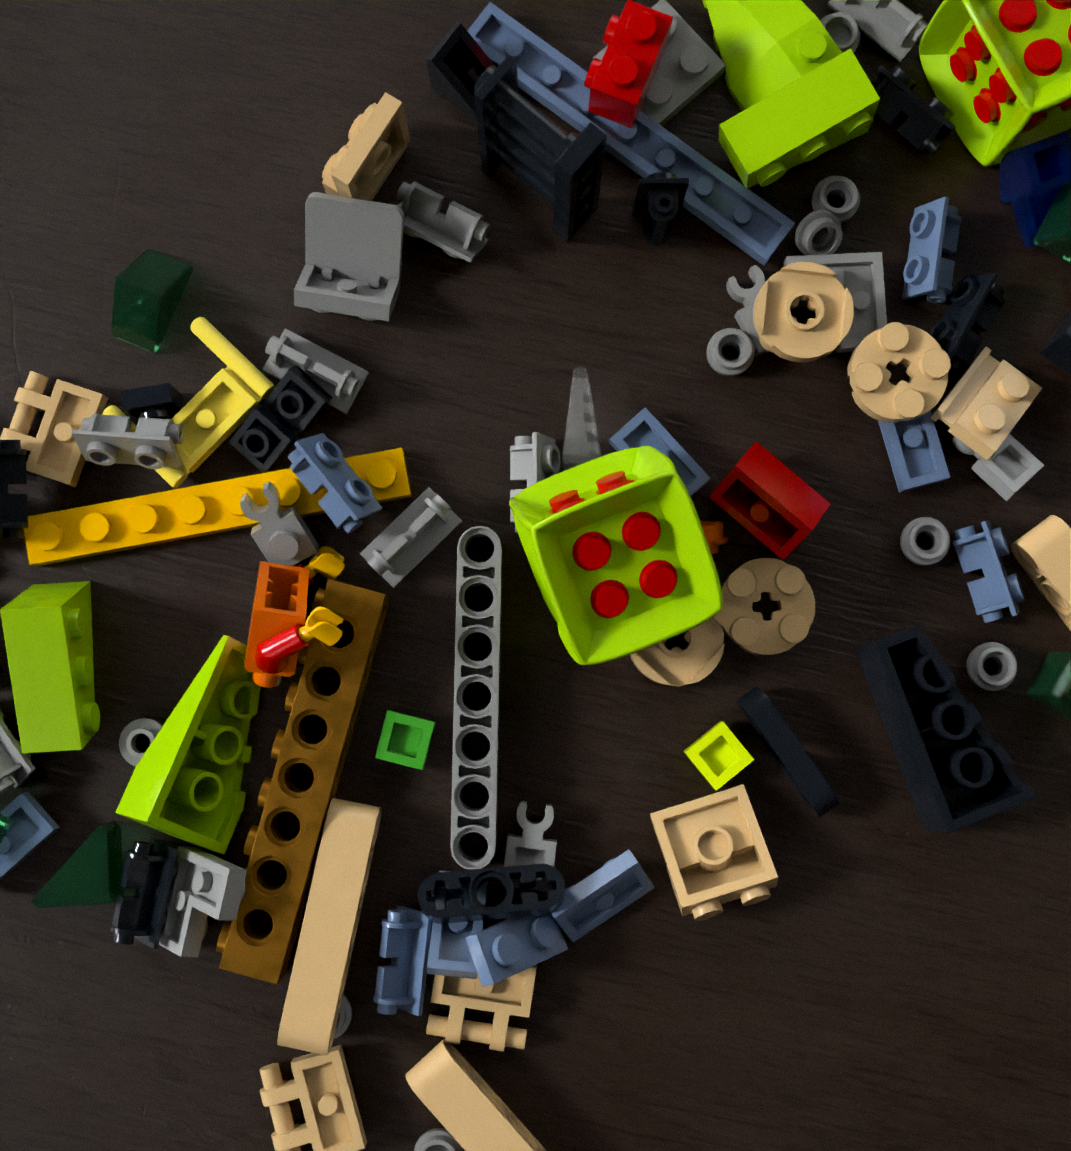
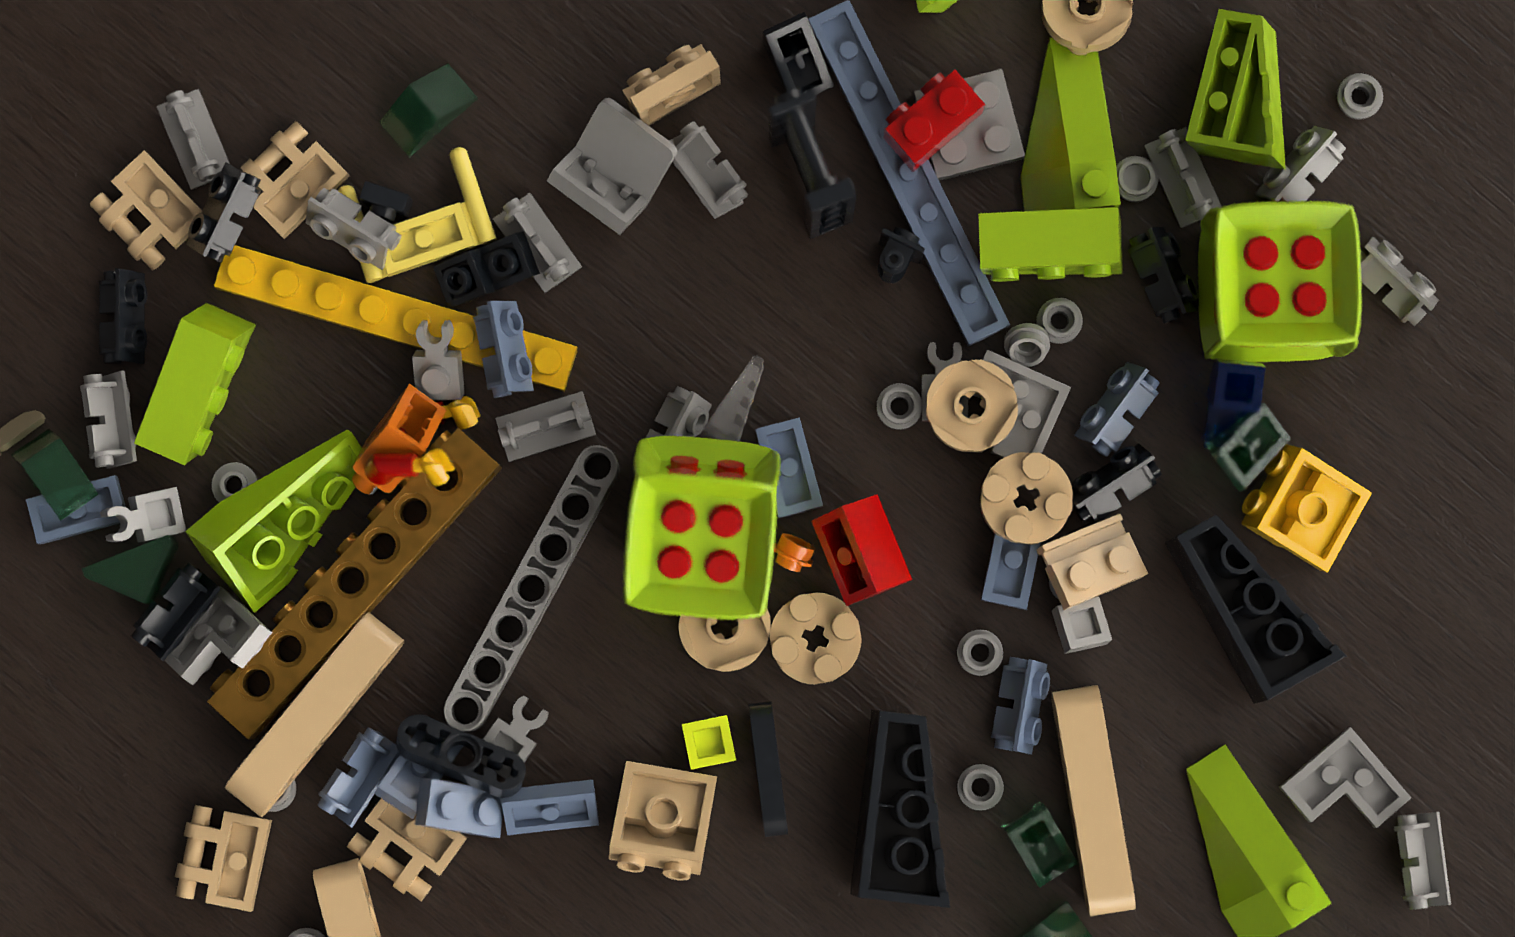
camera: 30 degrees right, 0 degrees up
bright green plate [375,710,436,770] -> none
none -> light grey plate [100,487,186,542]

